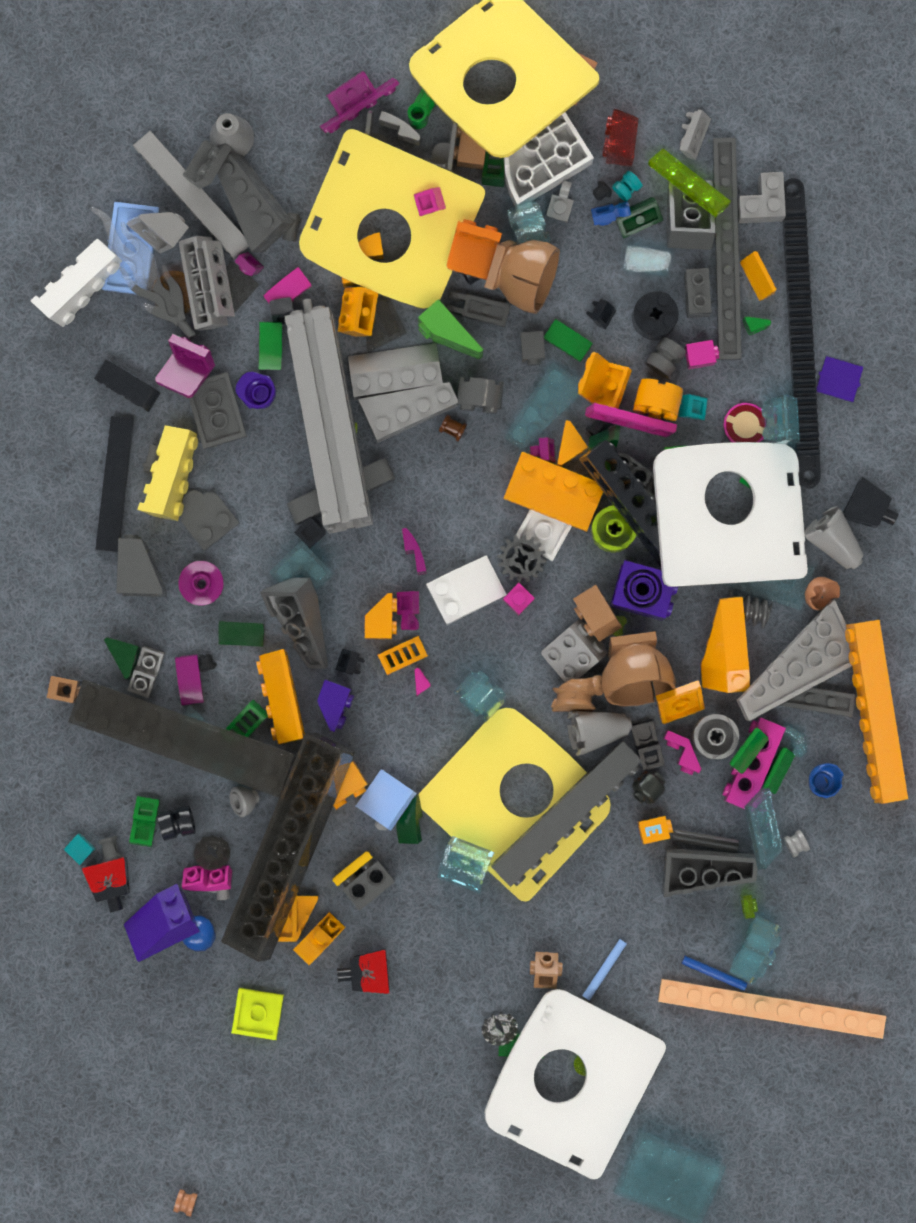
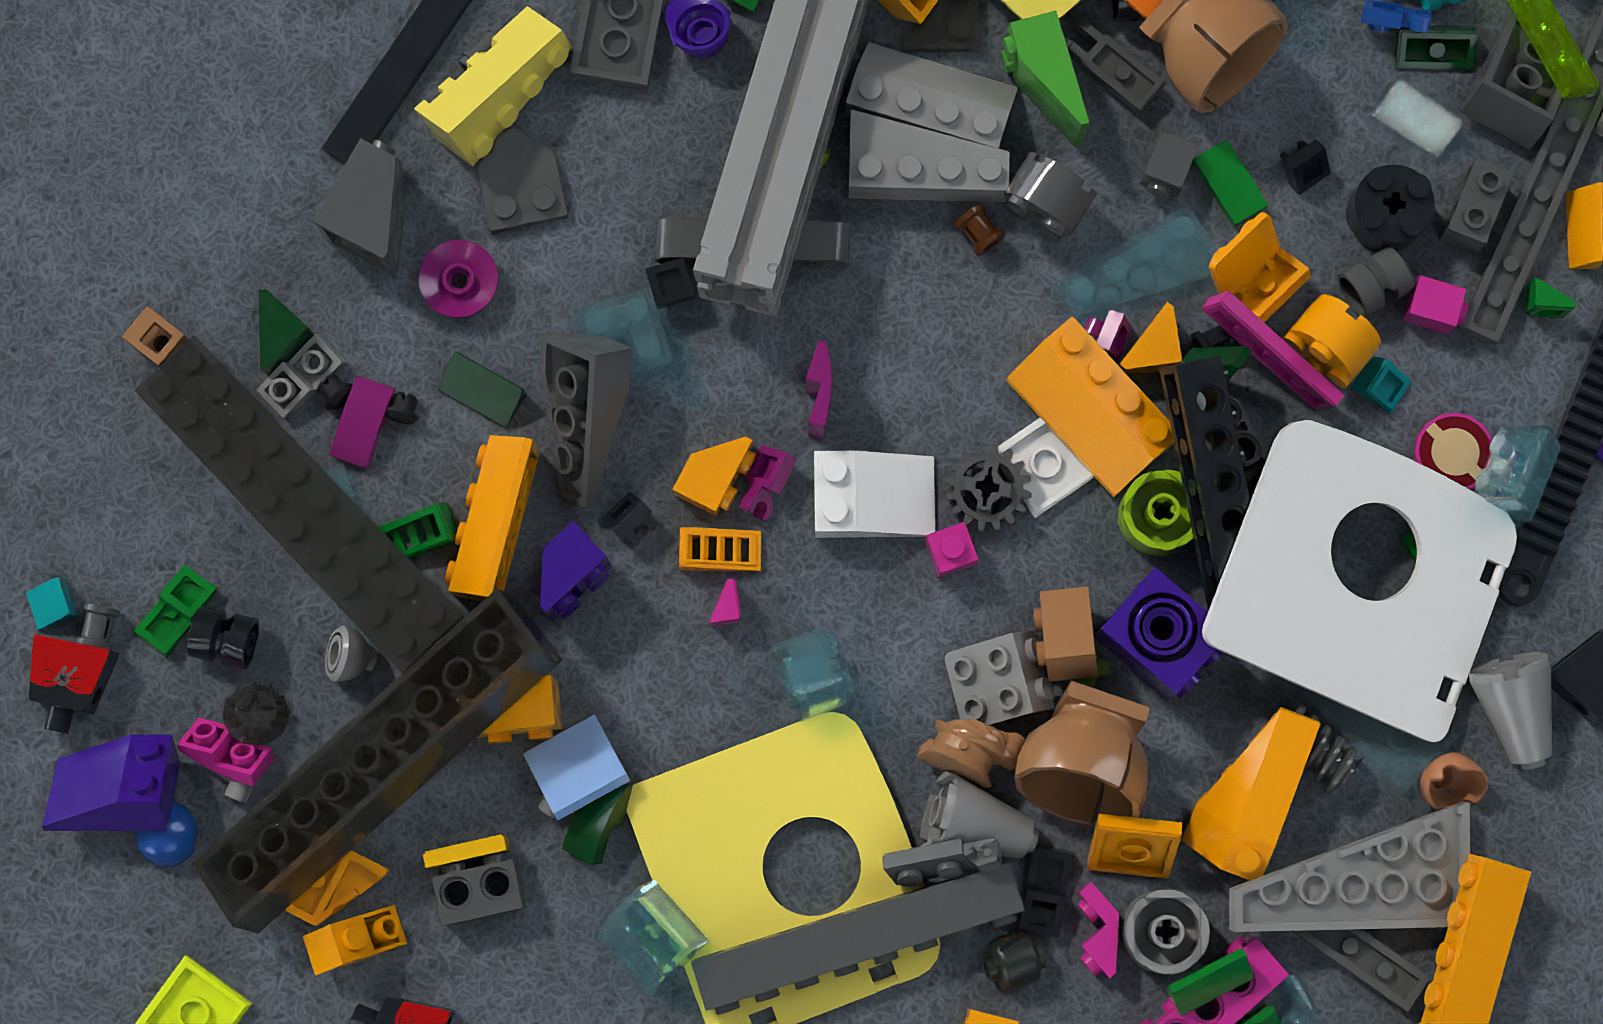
camera: 30 degrees right, 5 degrees down
none -> black piece [318,375,353,409]
none -> dark grey hinge [883,838,1002,887]

